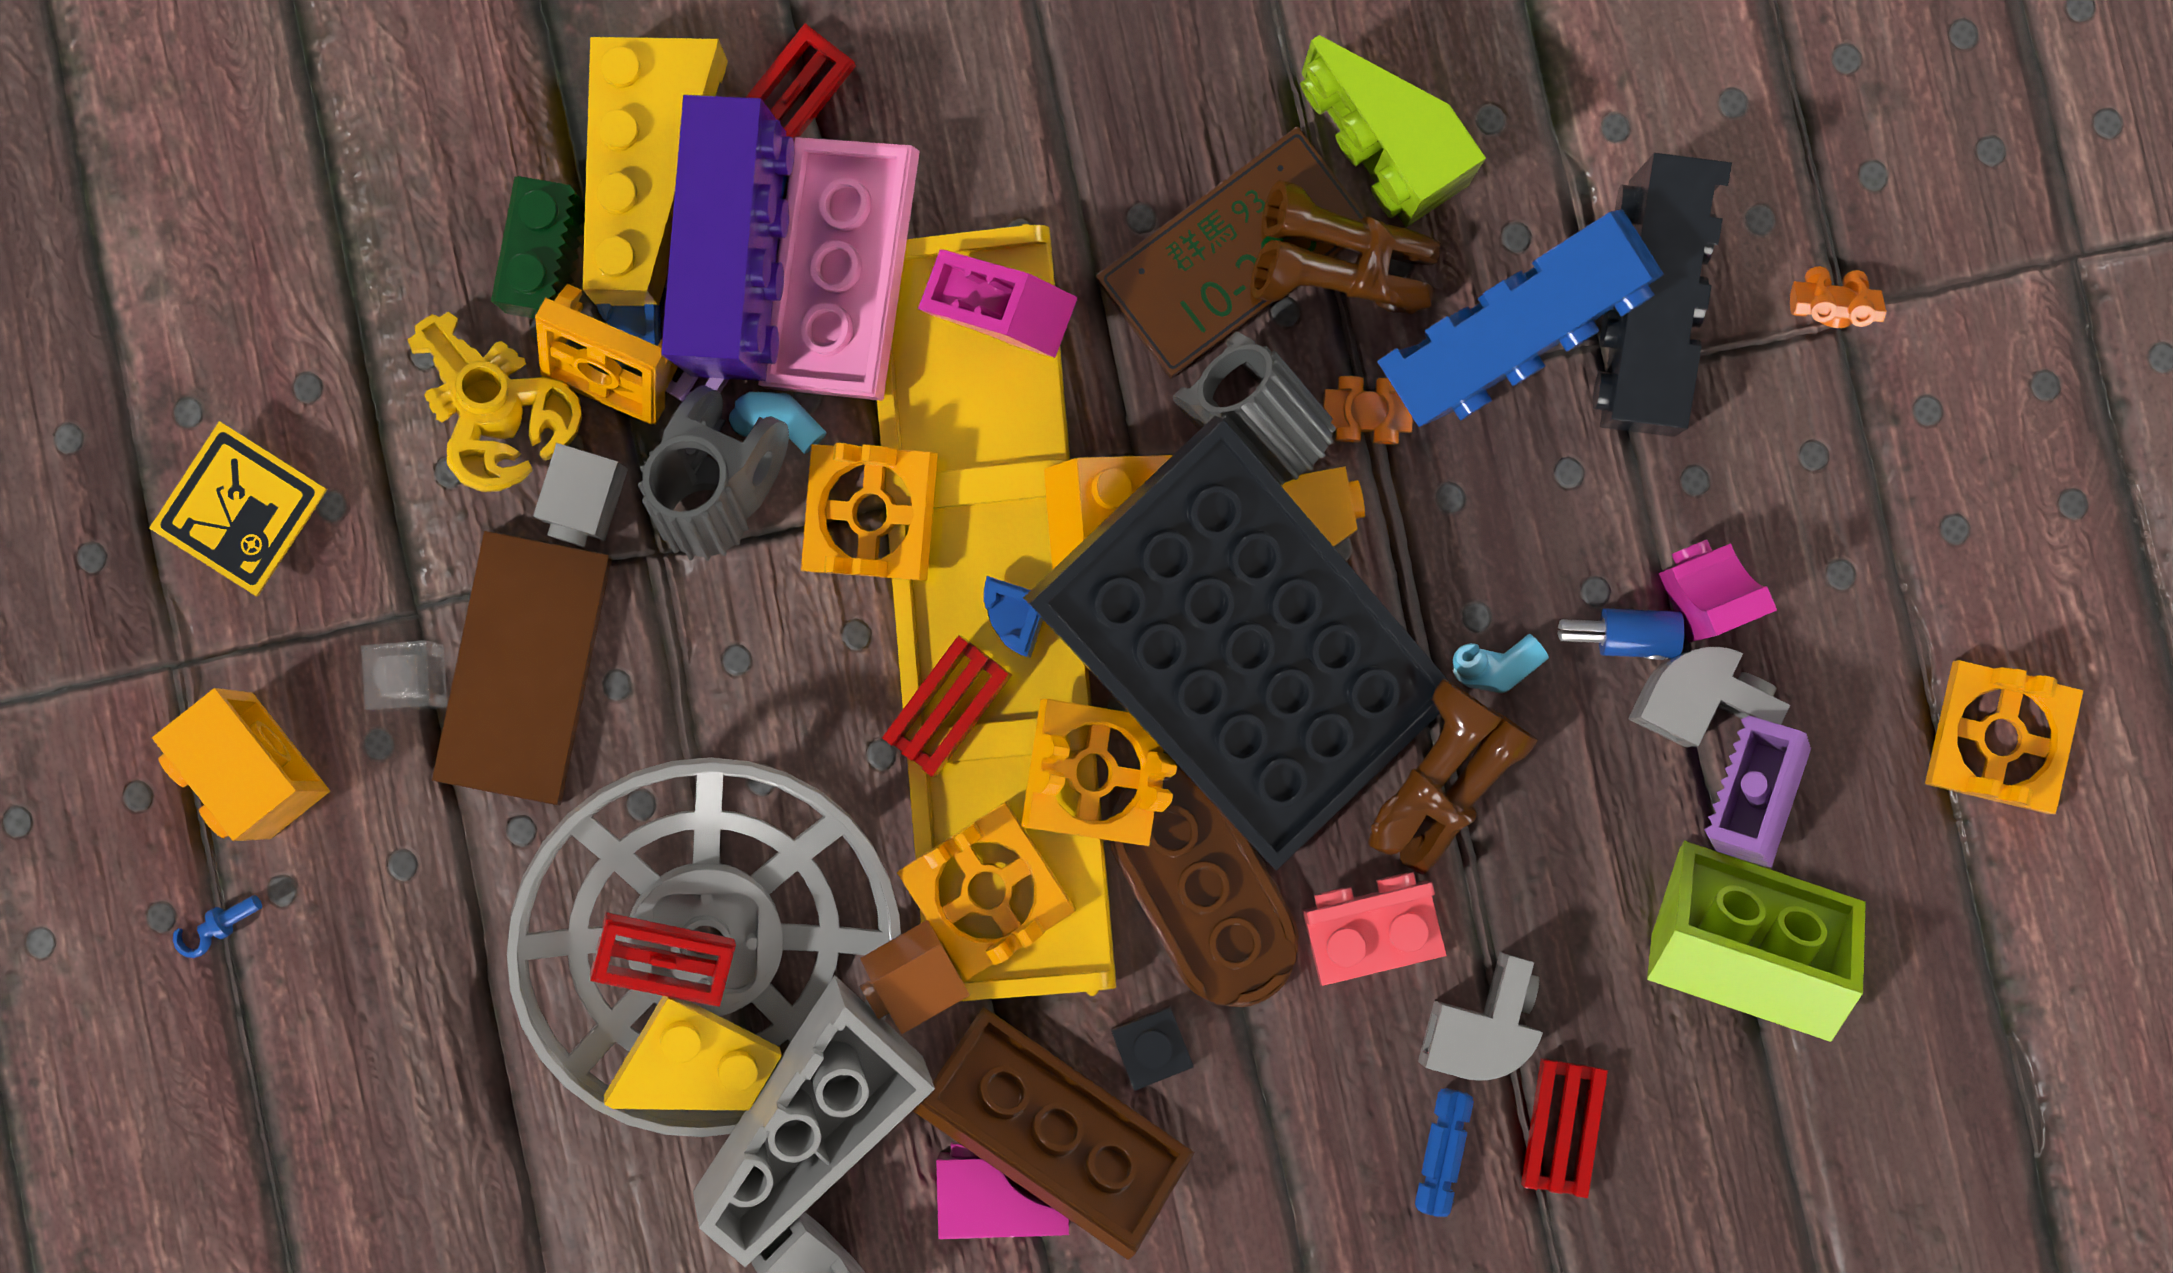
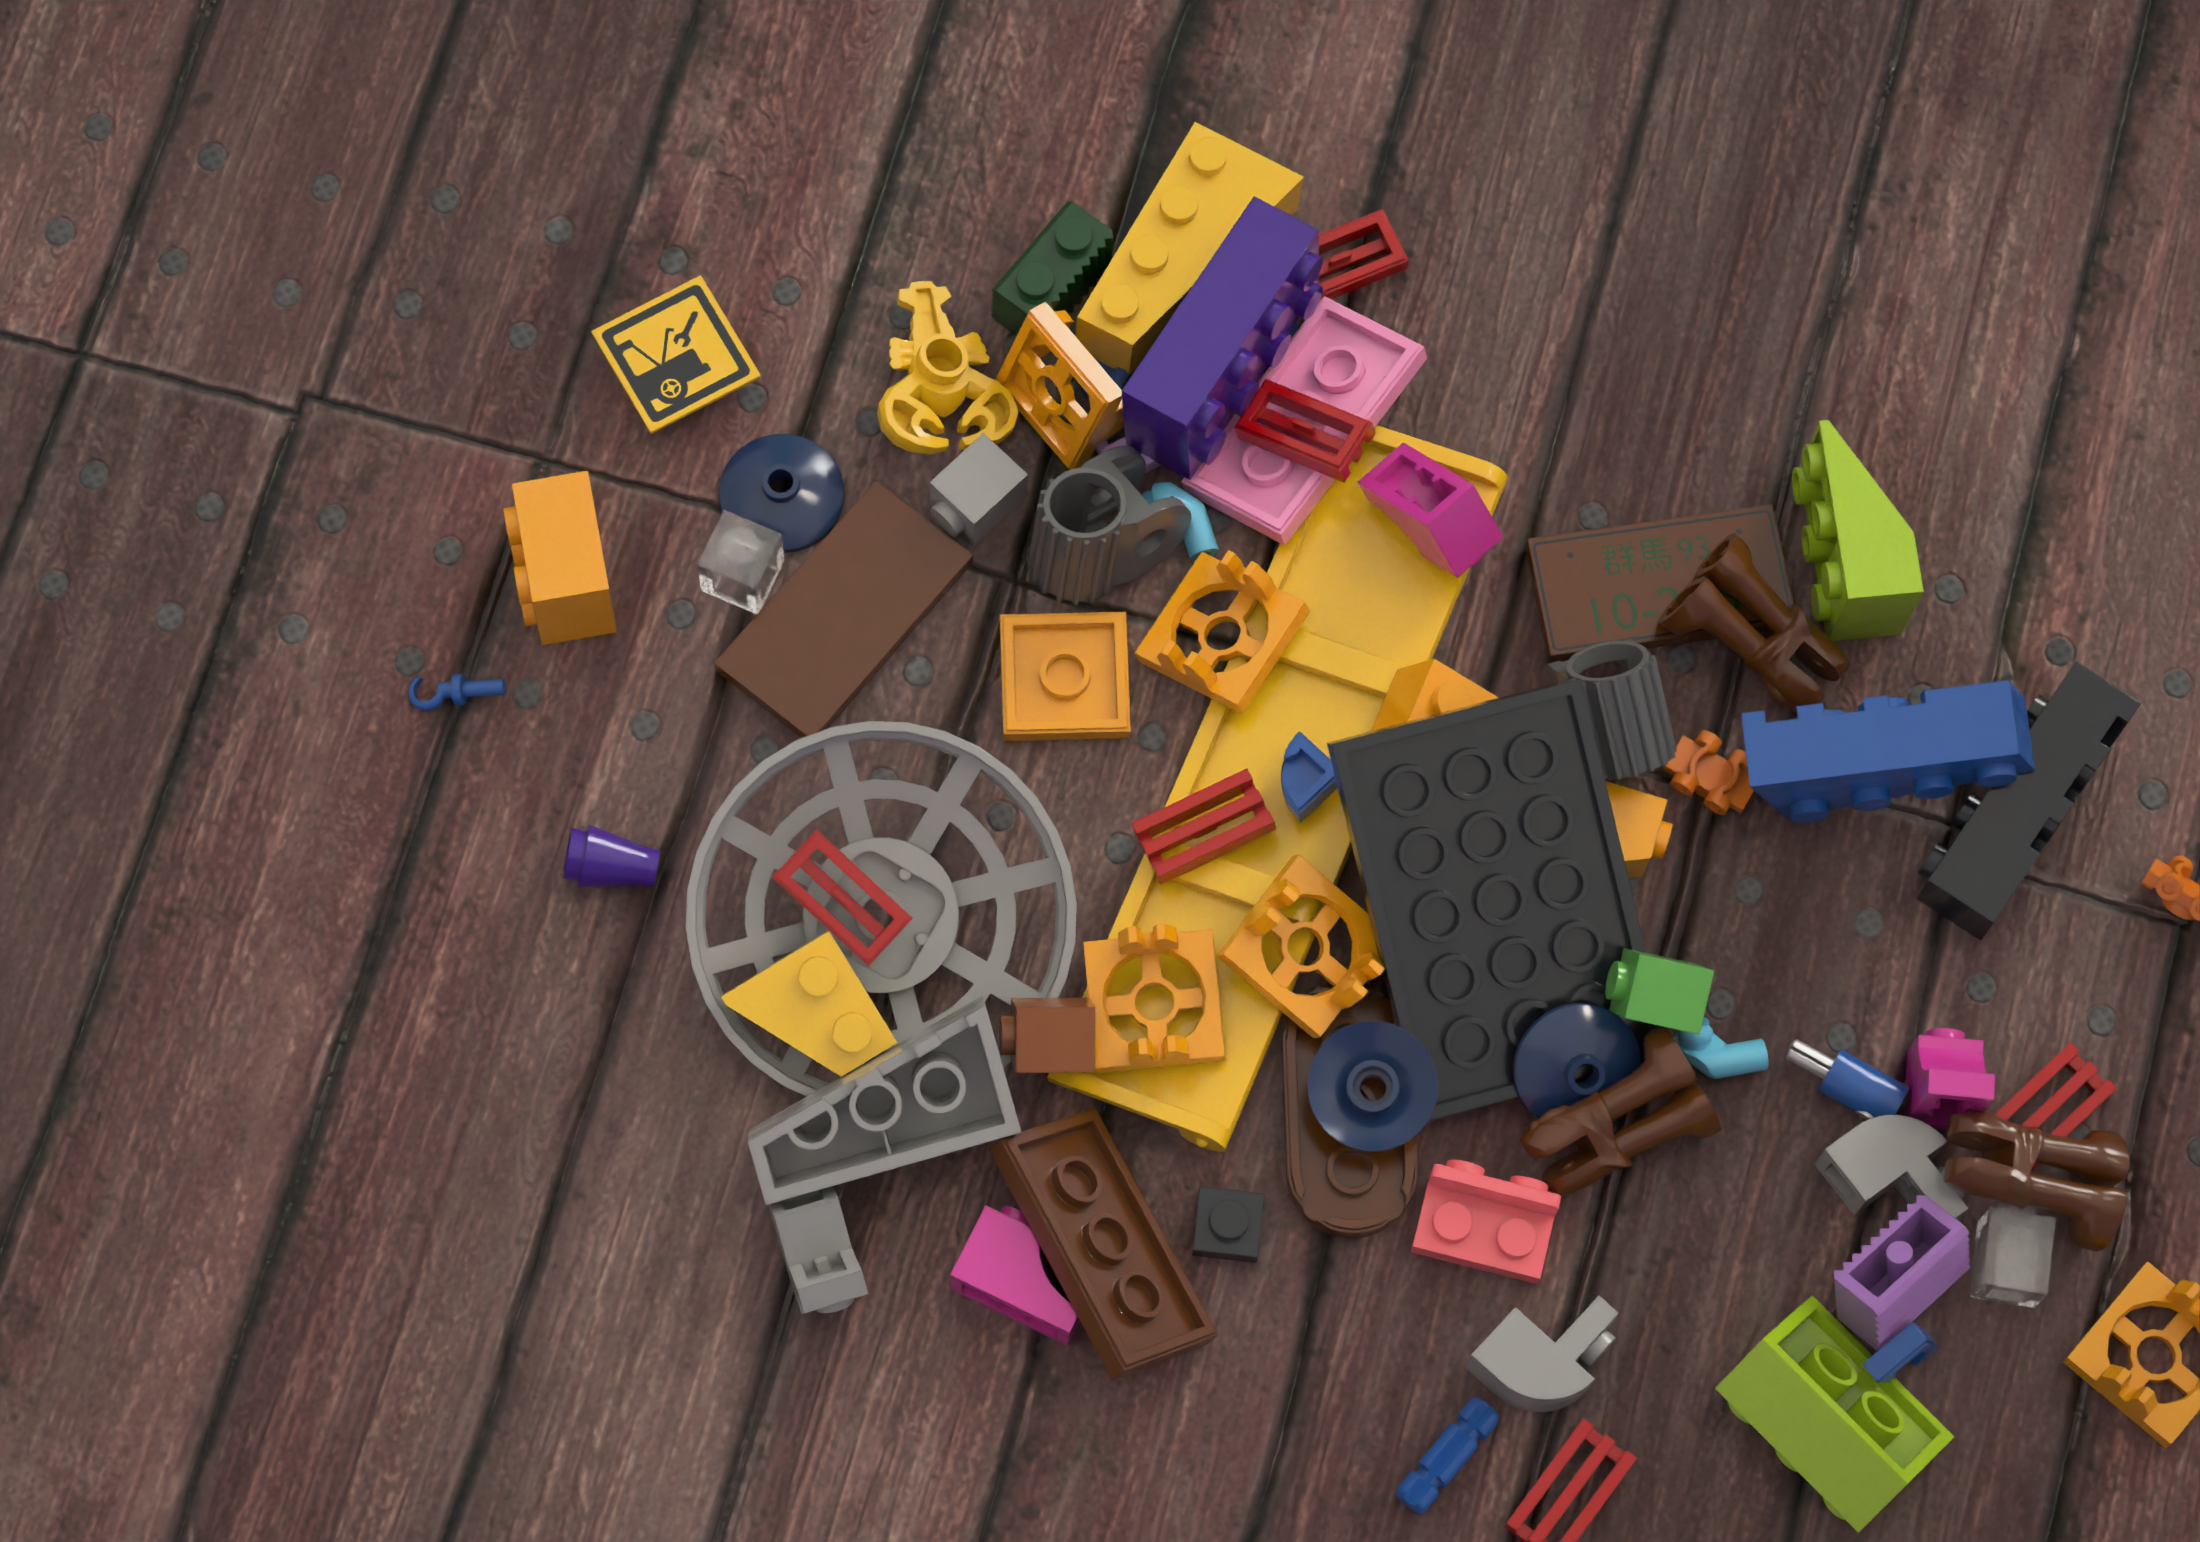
camera: 25 degrees right, 15 degrees down
none -> dark purple cone [563,824,660,888]
none -> dark blue dish [719,434,844,553]
none -> light orange tile [1000,612,1131,741]
none -> red tile [1234,379,1376,483]
none -> dark blue dish [1307,1021,1439,1152]
none -> dark blue dish [1513,1003,1641,1118]
none -> bright green brick [1605,948,1714,1035]
none -> blue tile [1862,1322,1939,1382]
none -> reddish brown piece [1943,1108,2130,1252]
none -> clear brick [1969,1202,2056,1308]
none -> red tile [1995,1042,2117,1171]

